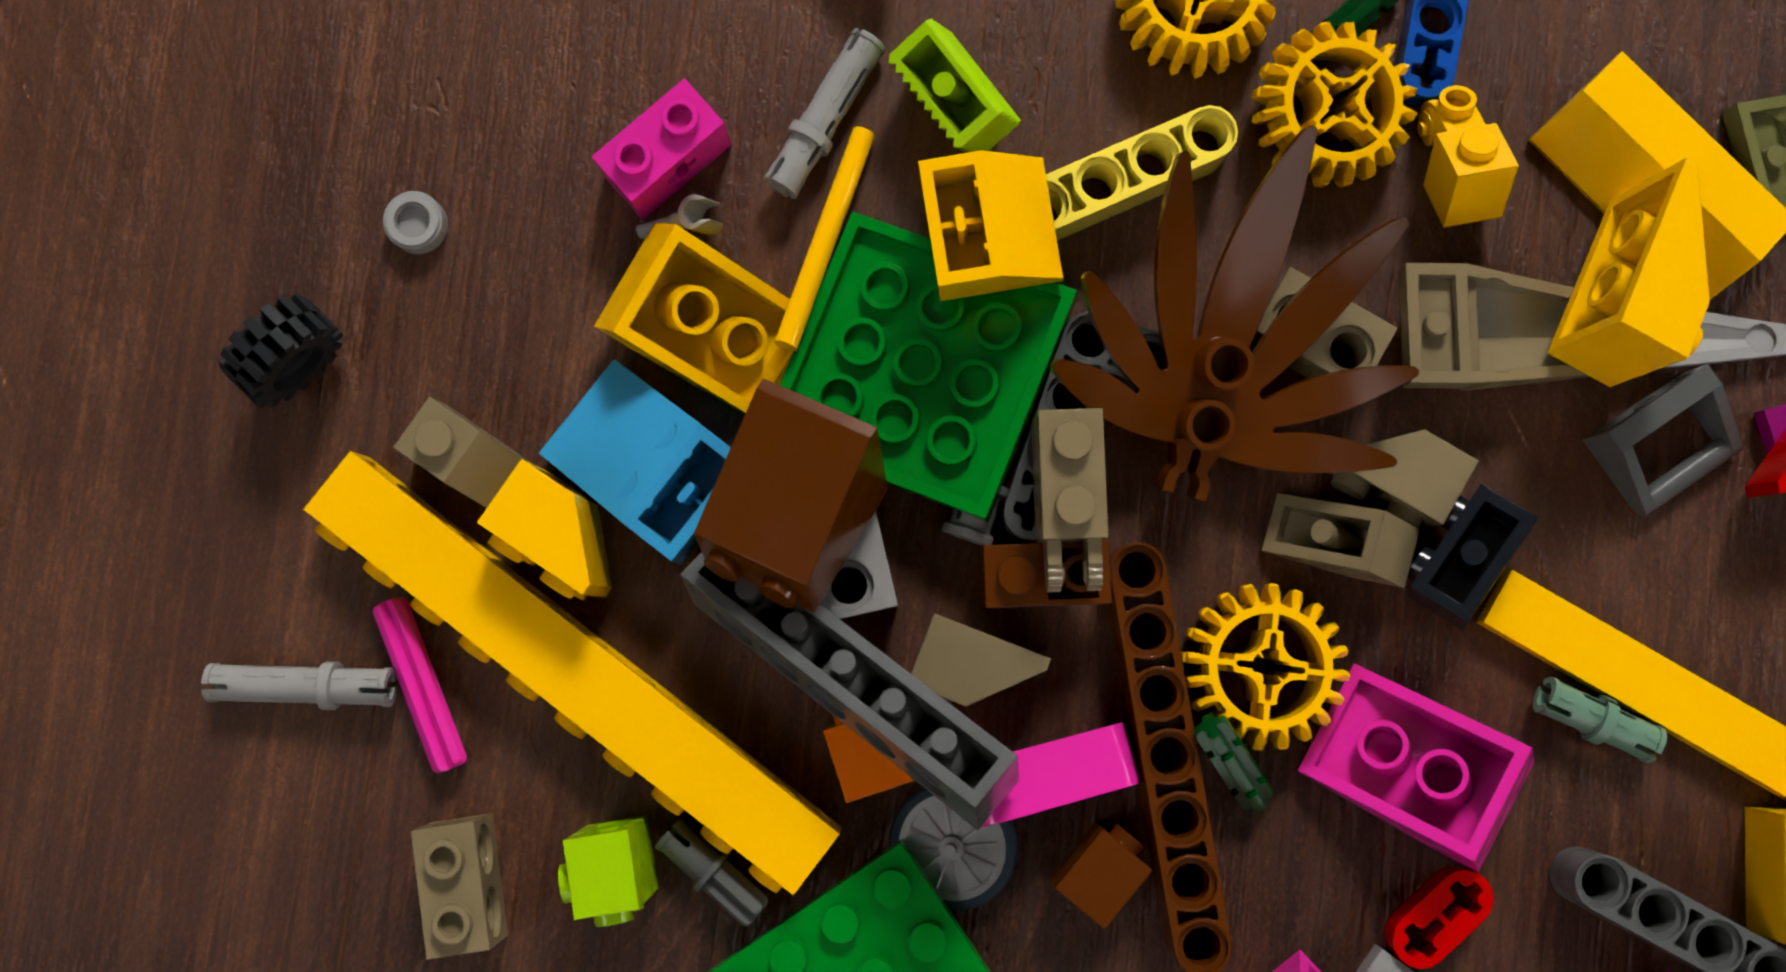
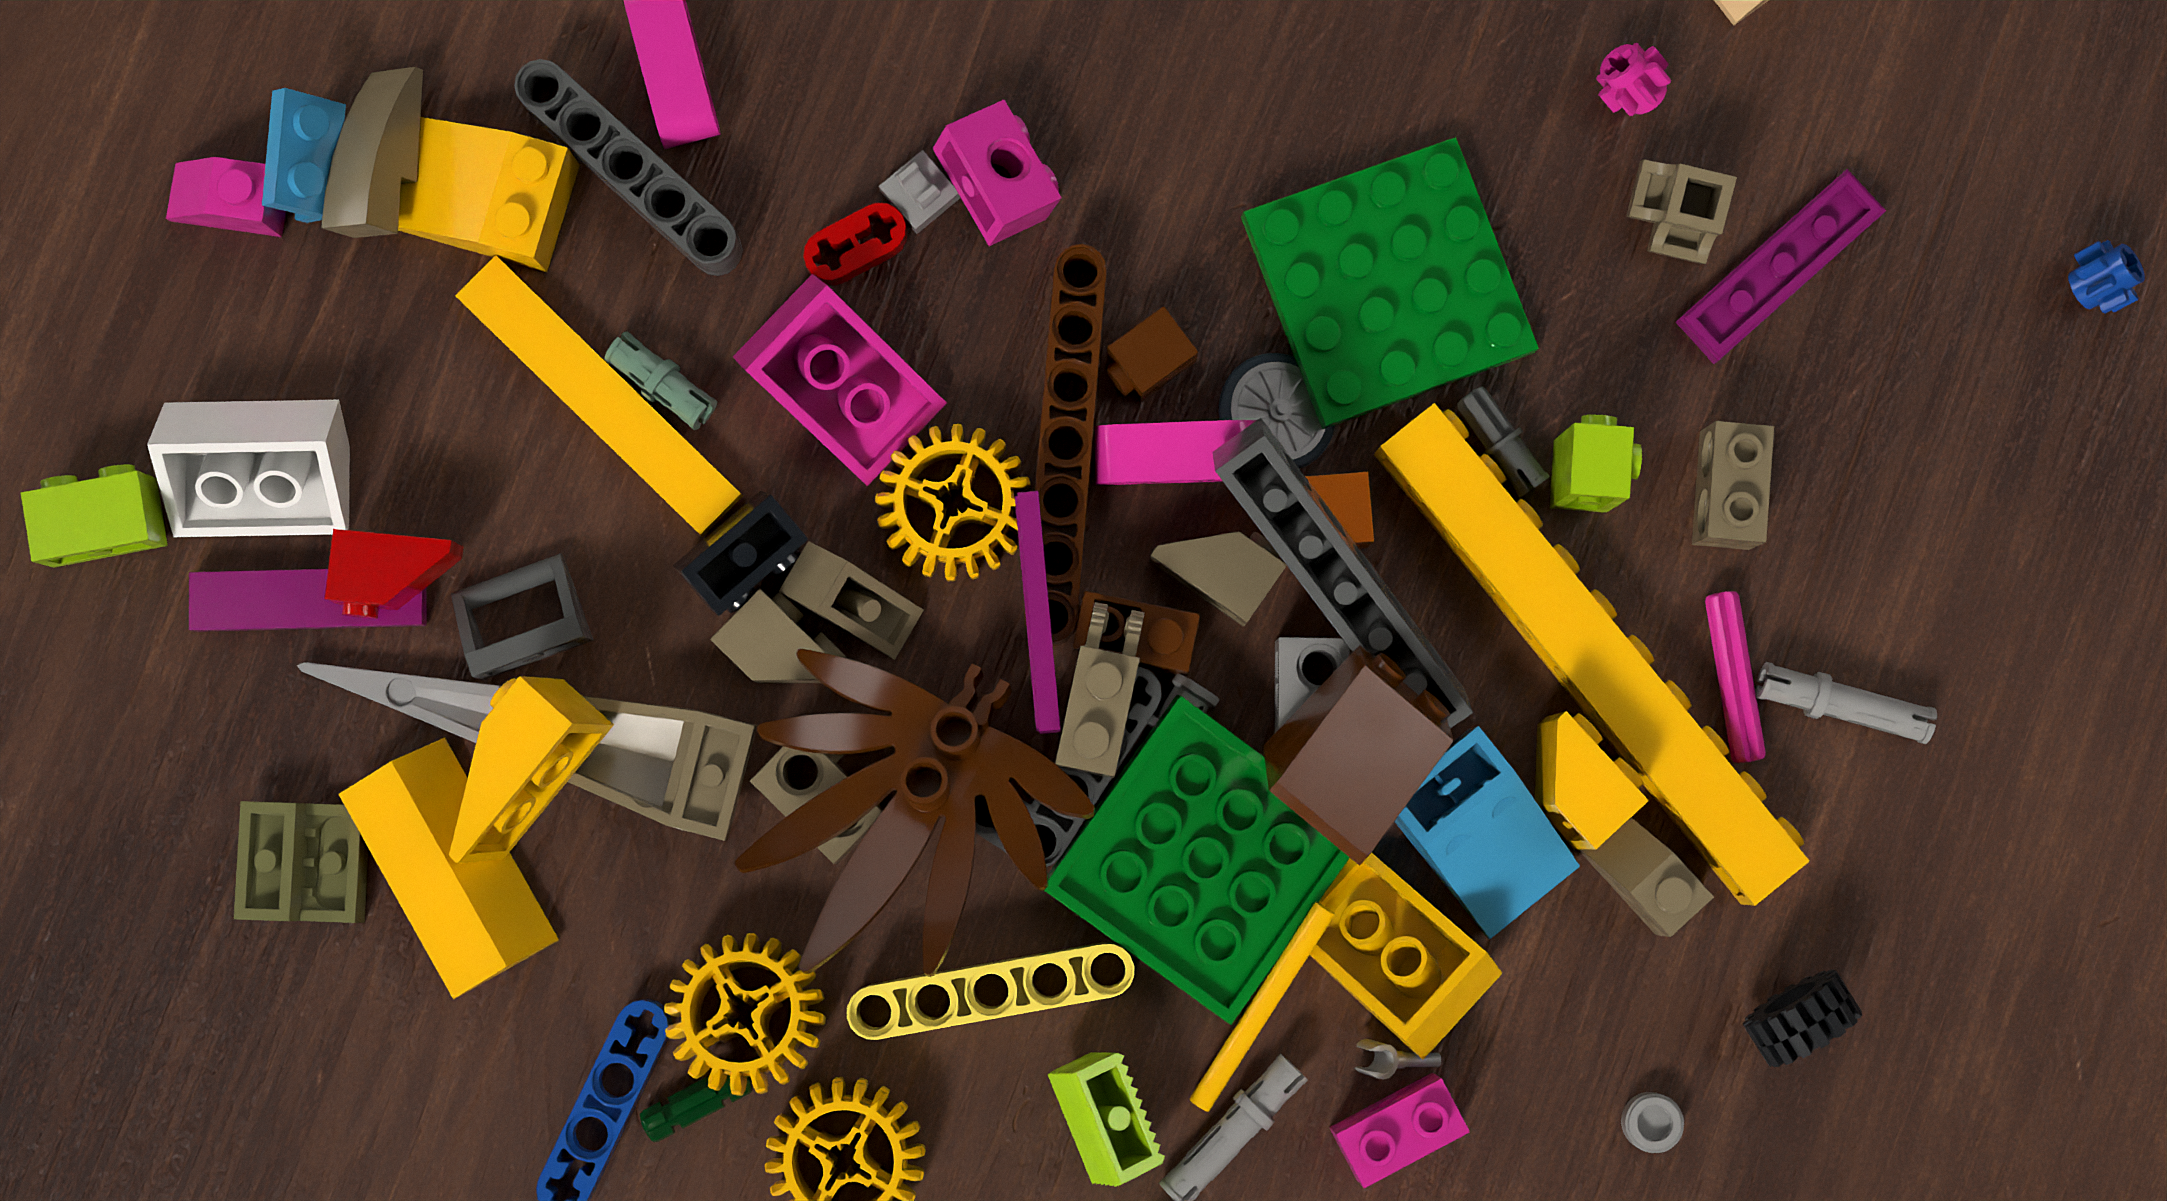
camera: 170 degrees left, 0 degrees up
yellow slope [918,150,1063,301] -> none
dark green axle [1194,713,1274,813] -> none
yellow brick [1417,85,1519,228] -> none
none -> magenta tile [1015,491,1060,734]

